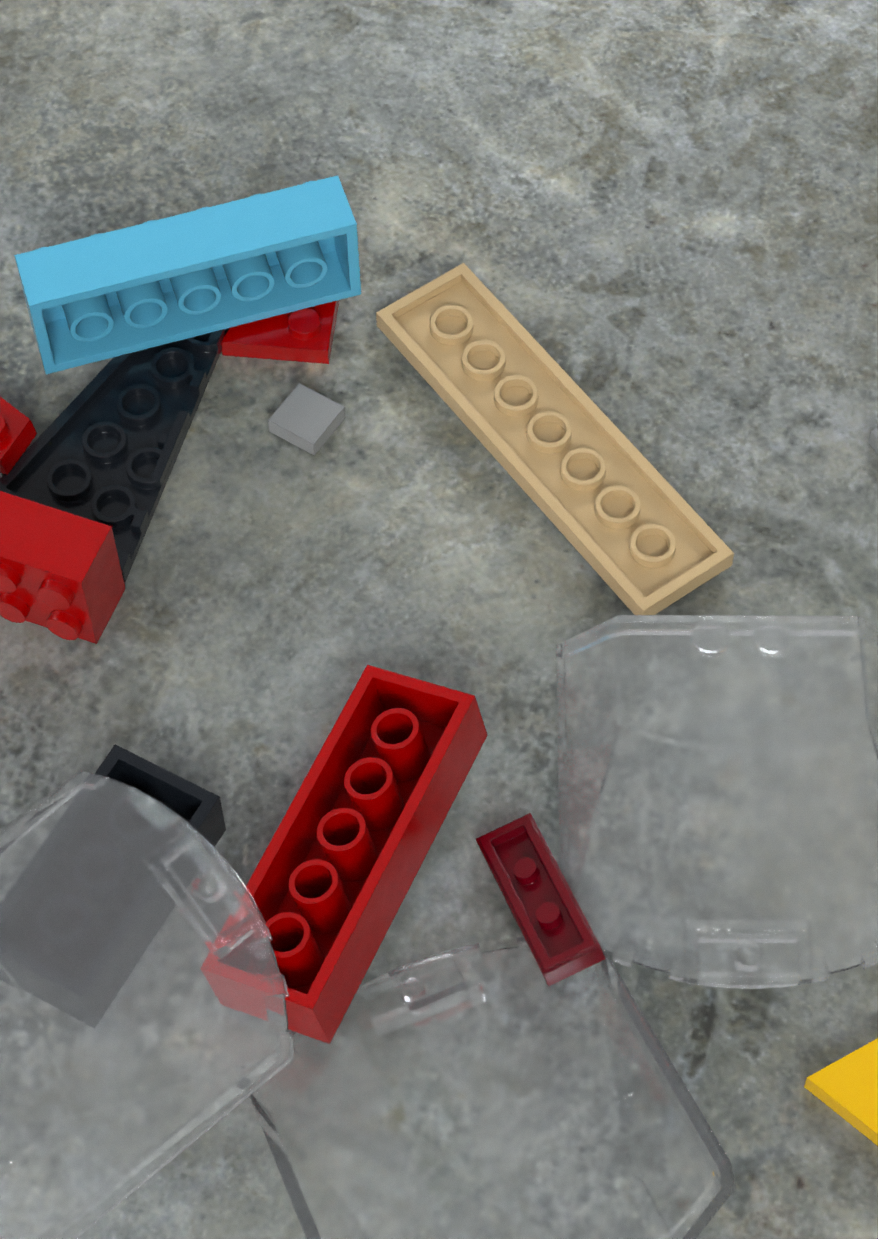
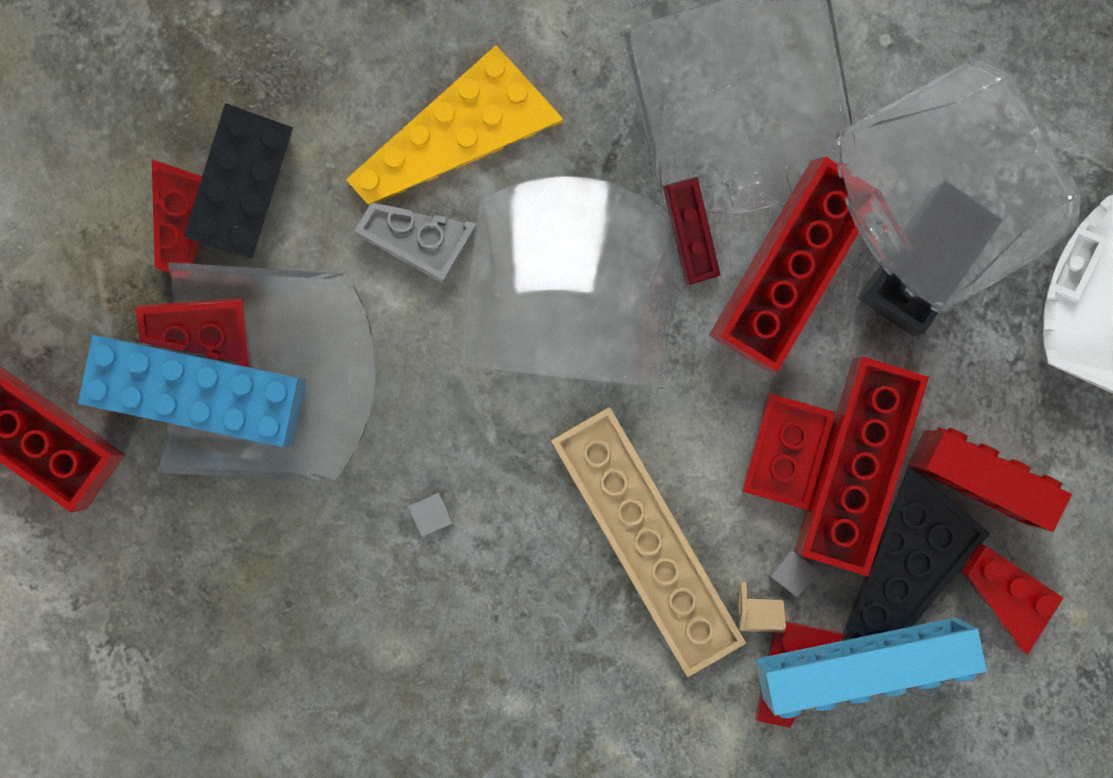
camera: 170 degrees left, 30 degrees up
none -> tan bracket [737,582,786,632]
none -> red plate [741,393,836,510]
none -> red brick [794,356,929,577]

